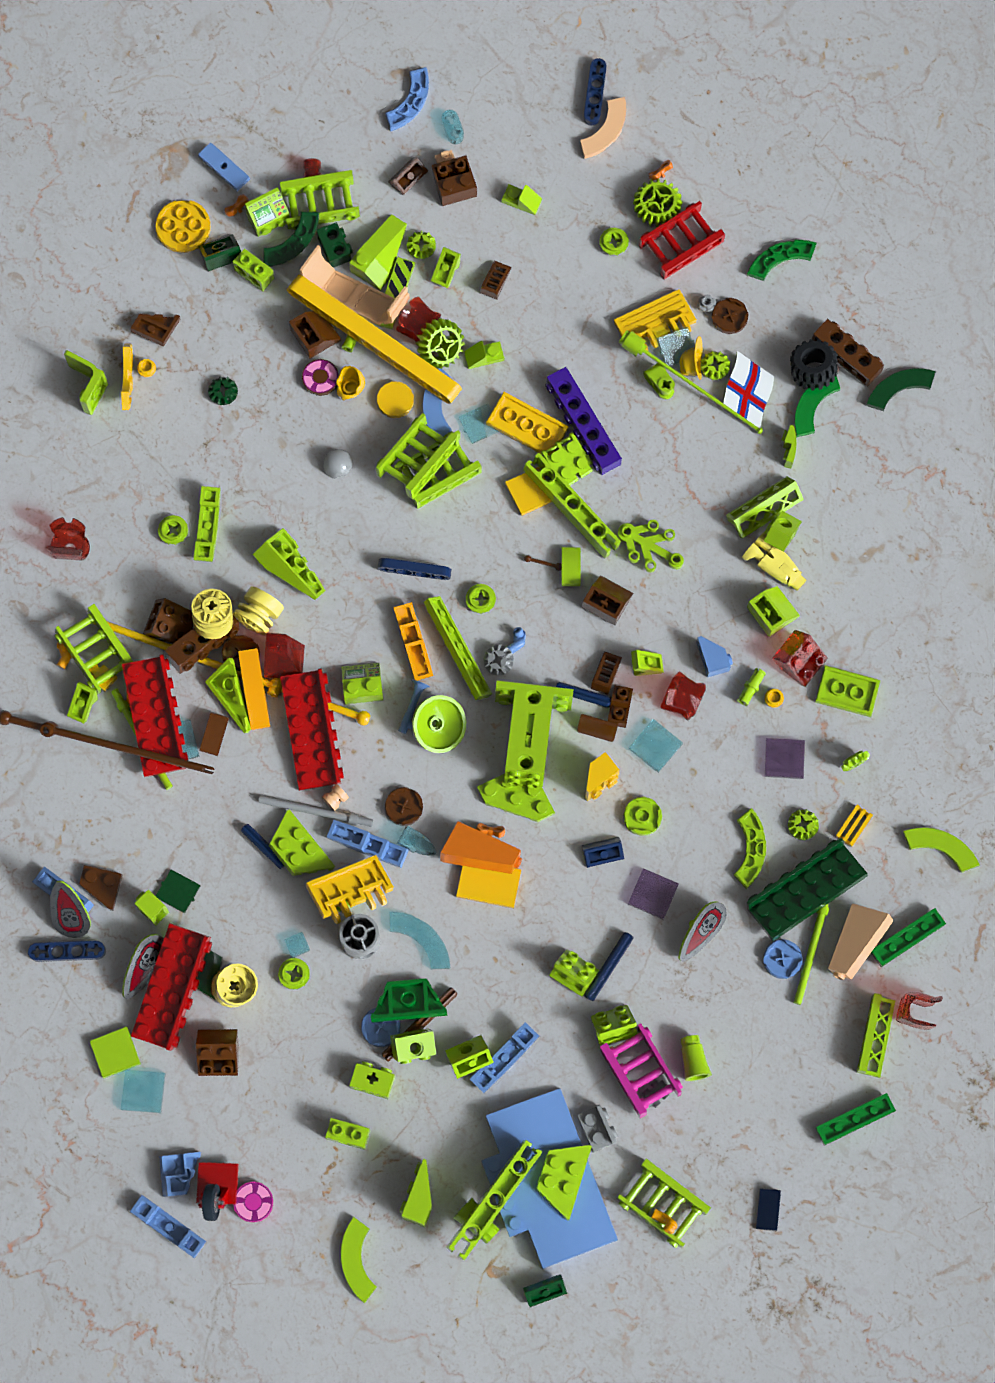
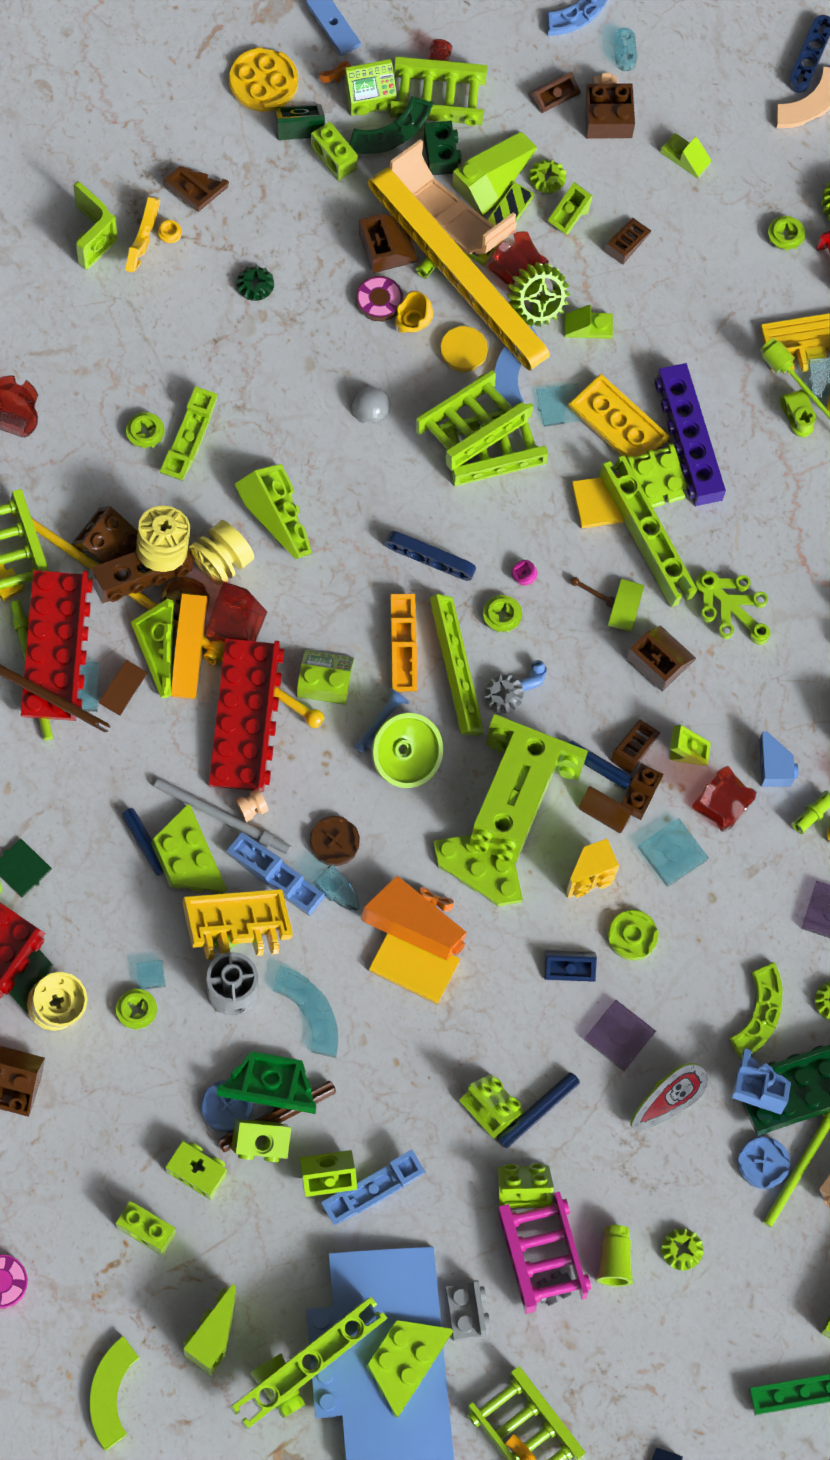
camera: 10 degrees right, 5 degrees down
none -> dark pink tile [512,560,538,586]
none -> lime gear [661,1228,704,1271]
none -> medium blue slope [732,1048,791,1114]

